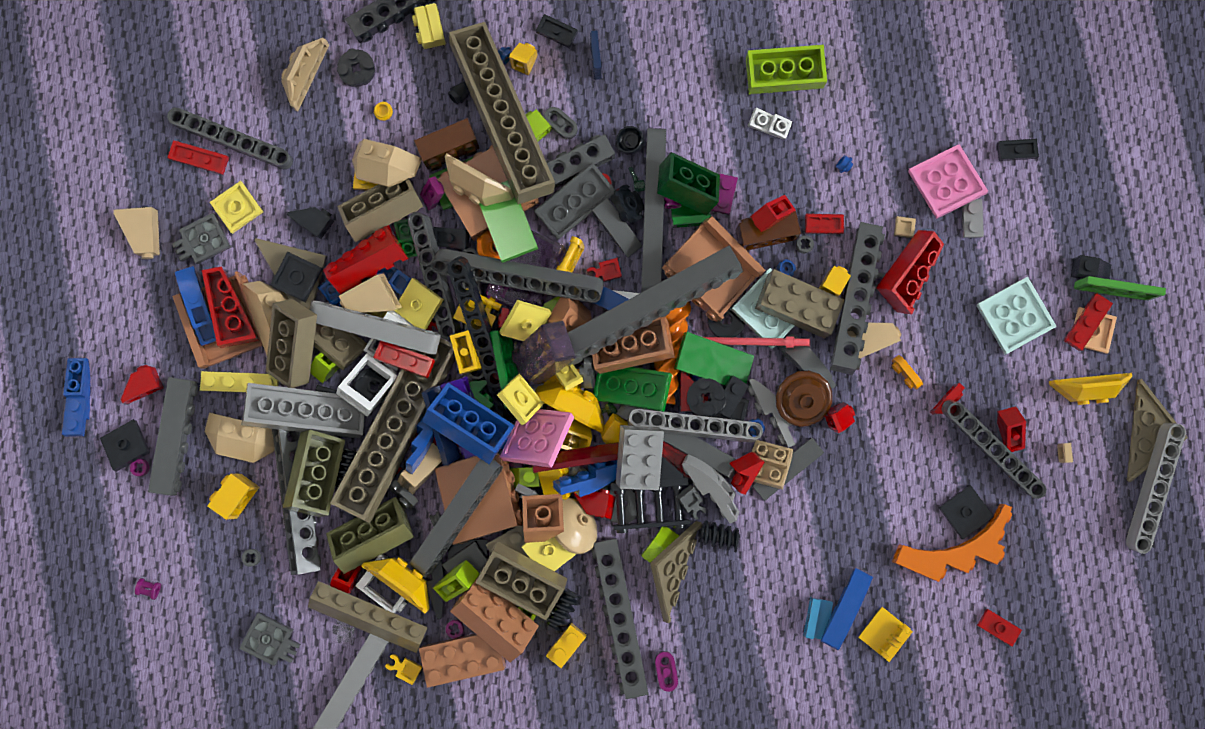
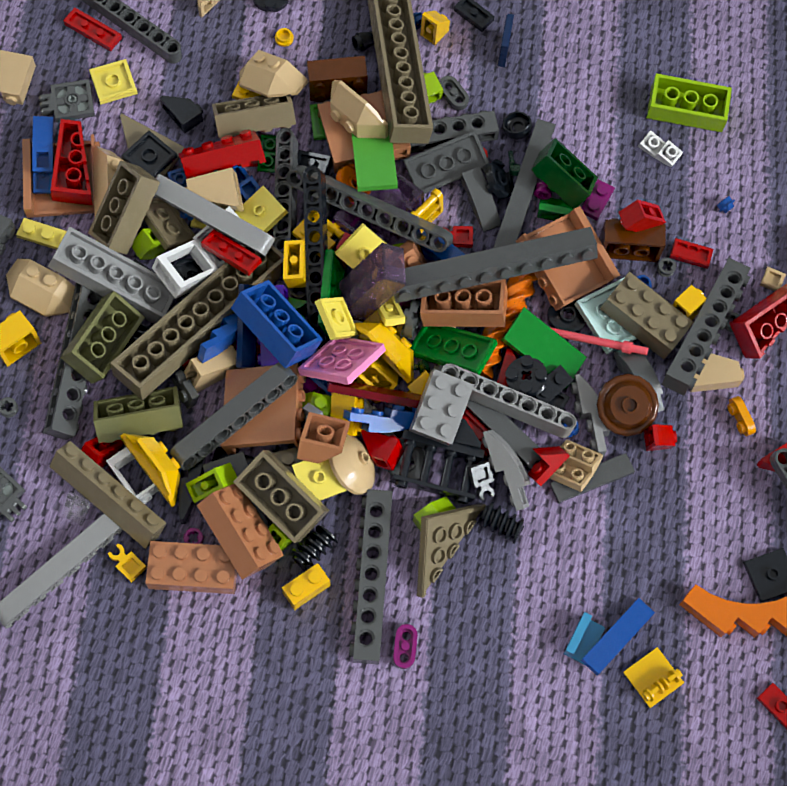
camera: 10 degrees right, 15 degrees down
magenta plate [419,176,445,210] -> none

